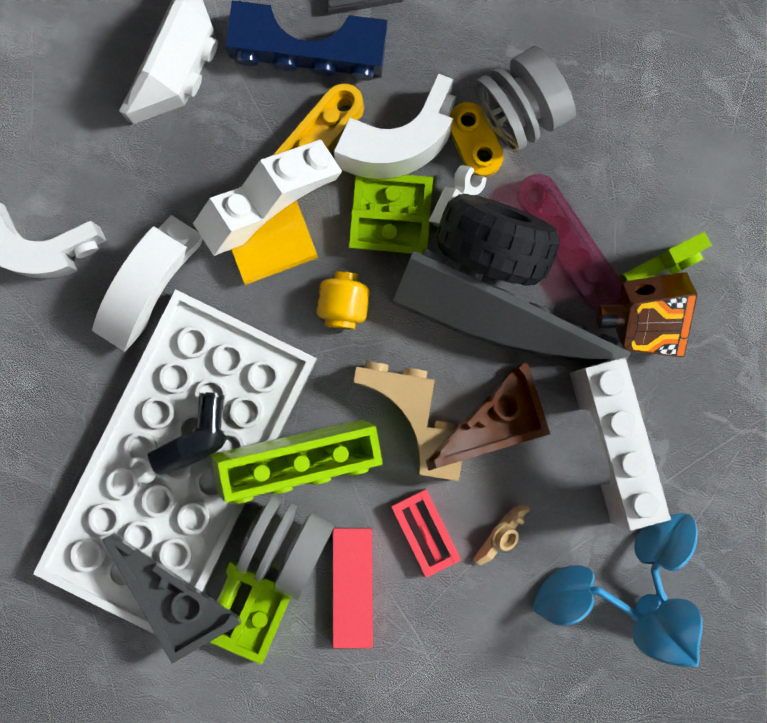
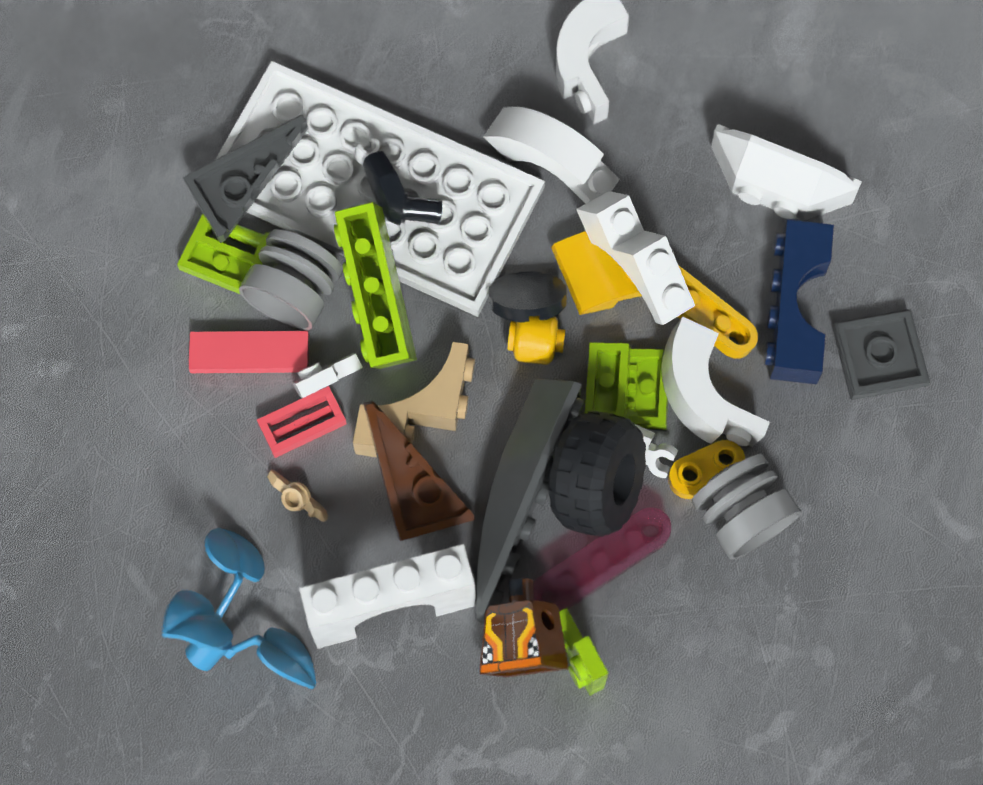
camera: 95 degrees right, 15 degrees down
none -> white plate [292,353,363,398]
none -> black tile [489,271,567,322]

